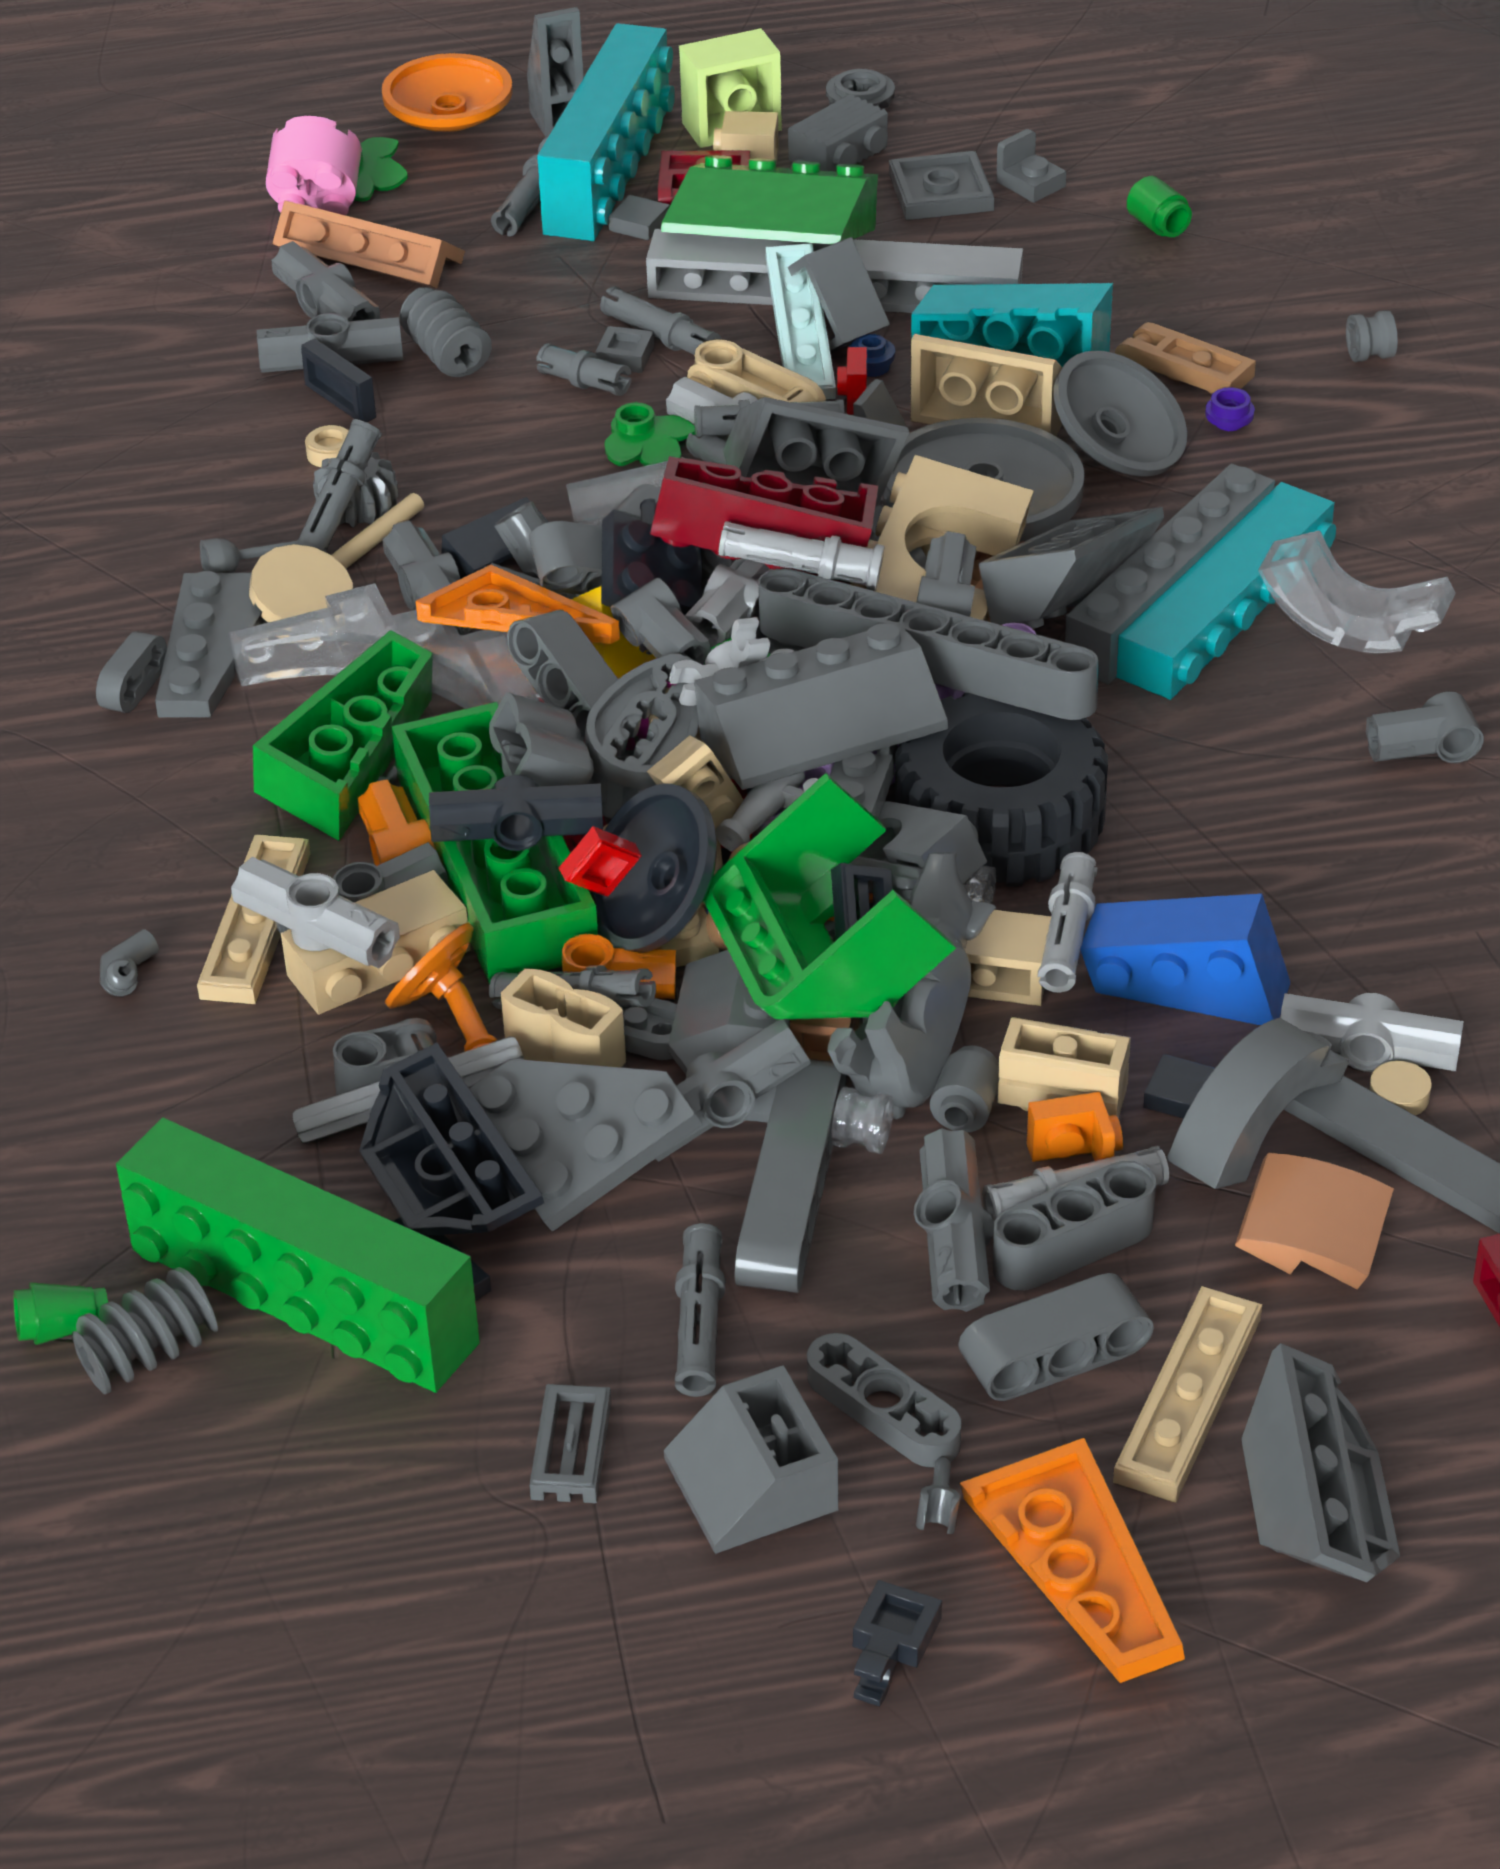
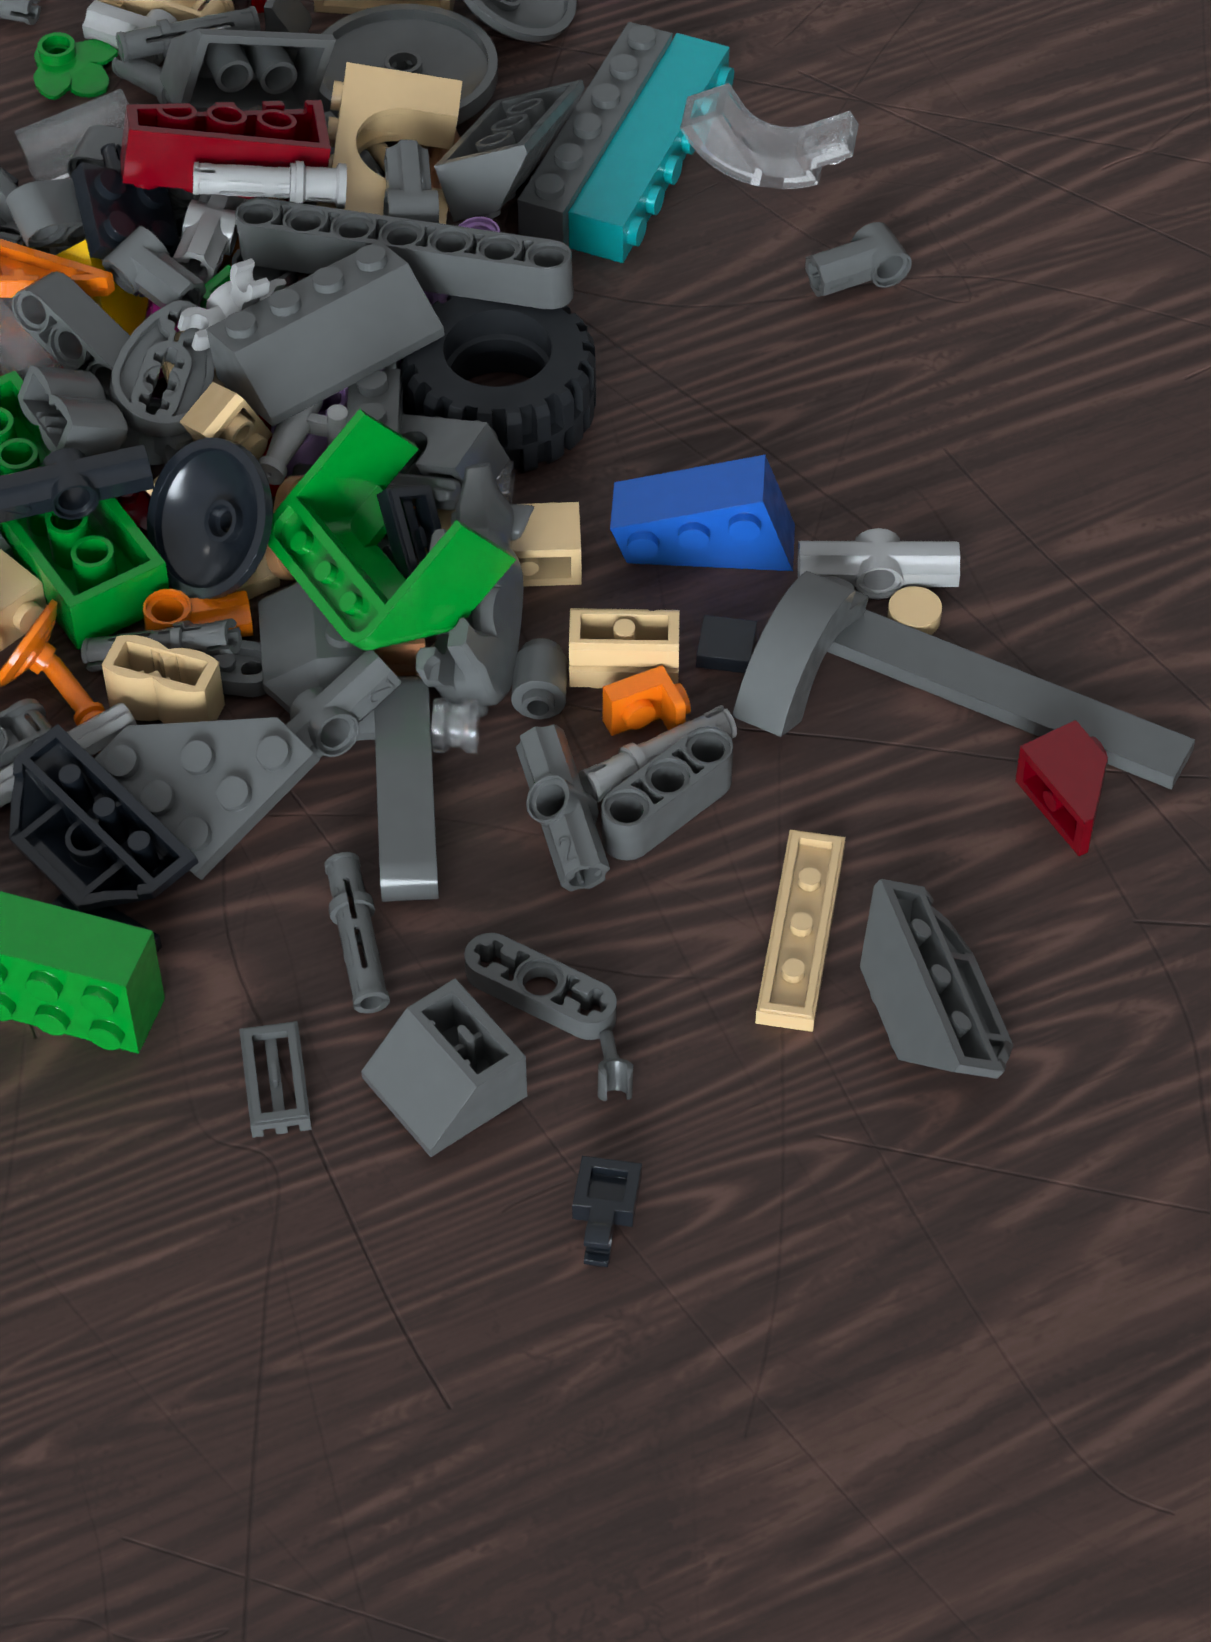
camera: 15 degrees left, 10 degrees up
red tile [559,826,642,897] -> none
dark grey beam [958,1273,1154,1401] -> none
orange wing [960,1438,1185,1683] -> none
light grey pin [1038,852,1098,993] -> none
nougat slope [1235,1153,1394,1289] -> none

